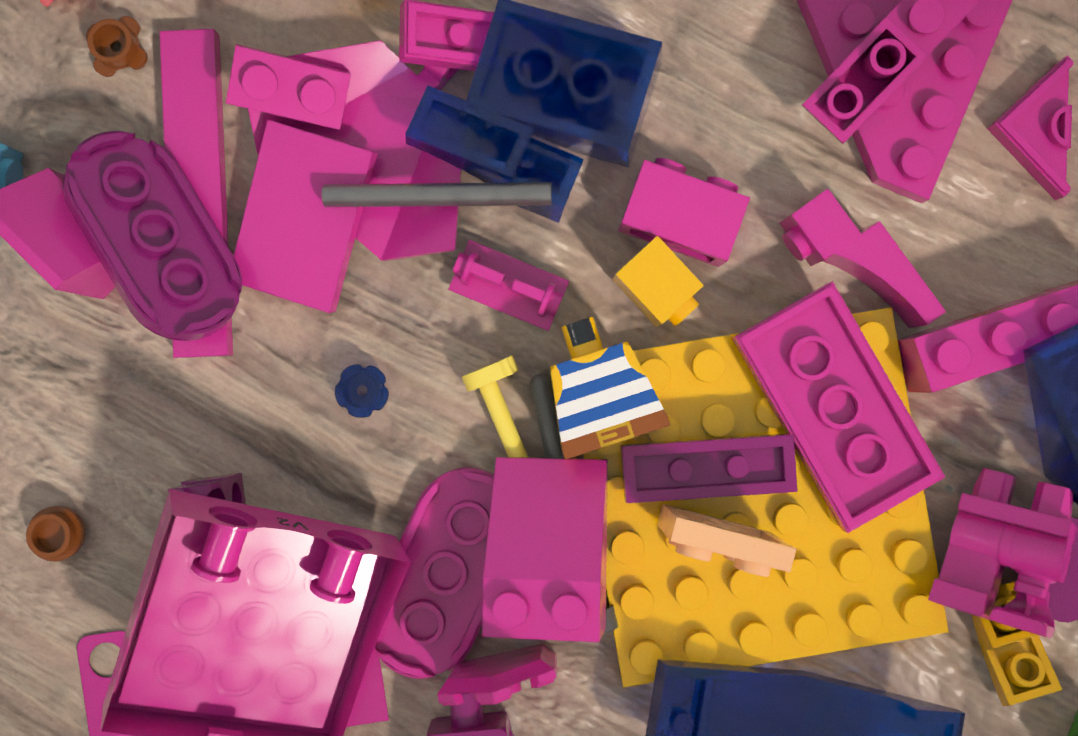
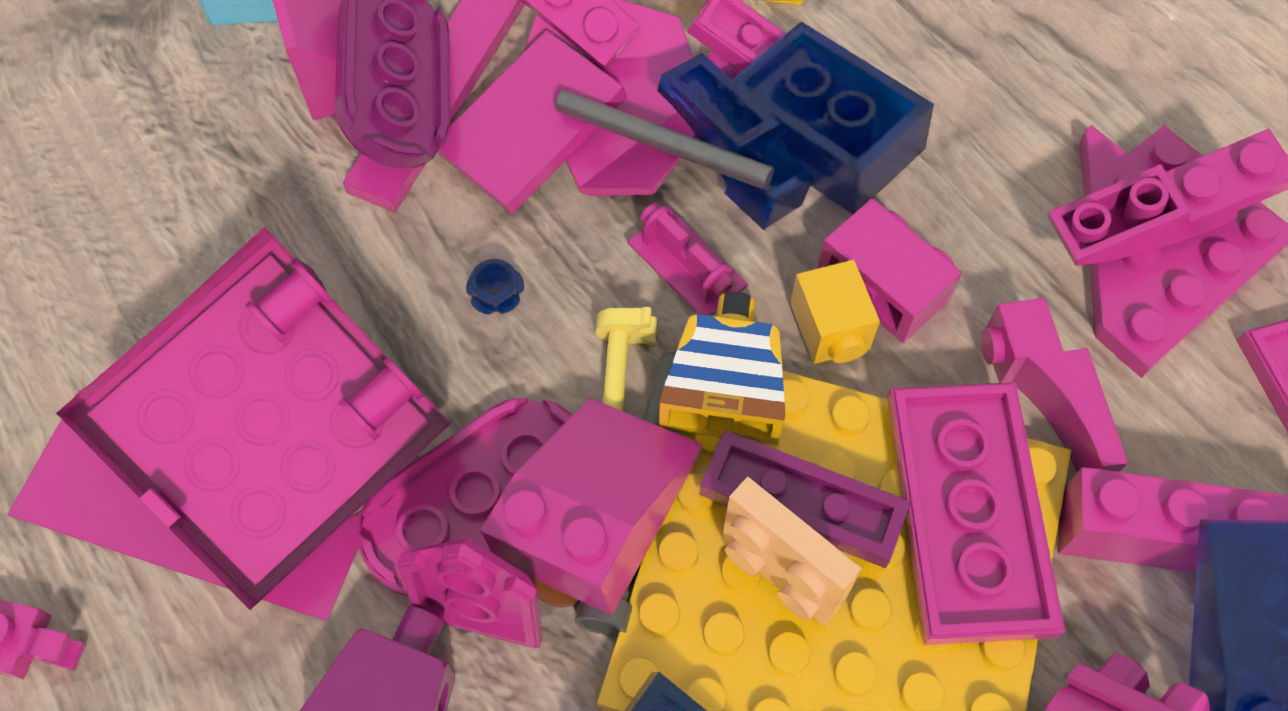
camera: 25 degrees right, 25 degrees down
dark orange plate [26,506,85,562] -> none

